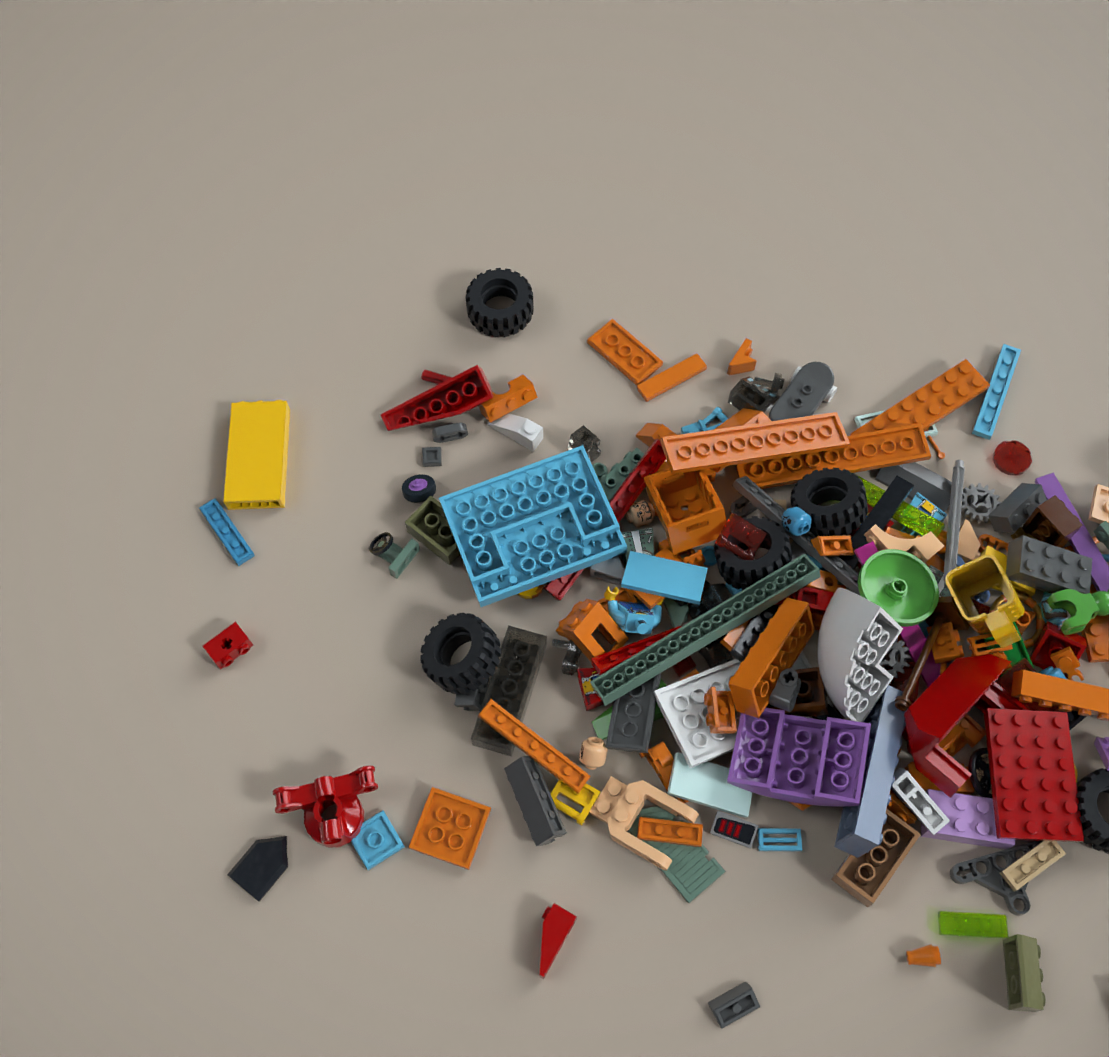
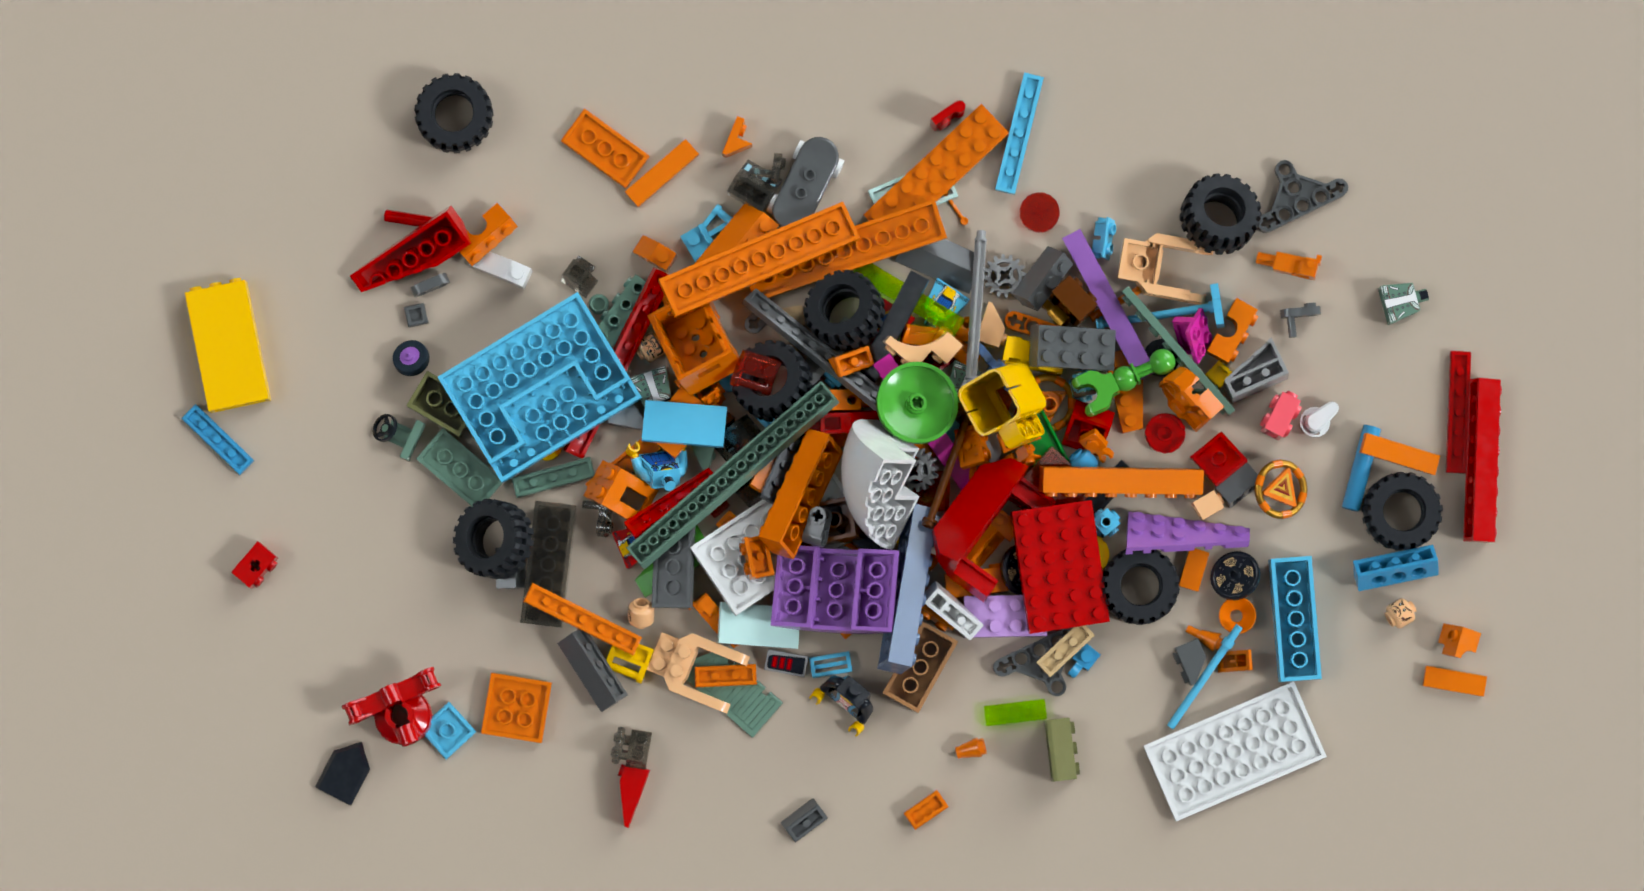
camera: 10 degrees left, 20 degrees up
dark azure head [782,507,811,536] -> none
none -> sand green plate [416,428,503,507]
none -> sand green tile [511,457,595,498]
none -> clear smoke plate [611,727,652,770]
none -> black torso [809,675,873,737]
none -> orange plate [904,790,949,830]
none -> red plate [930,100,966,132]
none -> dark azure plate [1068,644,1101,678]
none -> medium azure hinge [1092,217,1116,260]
none -> medium azure brick [1094,508,1121,538]

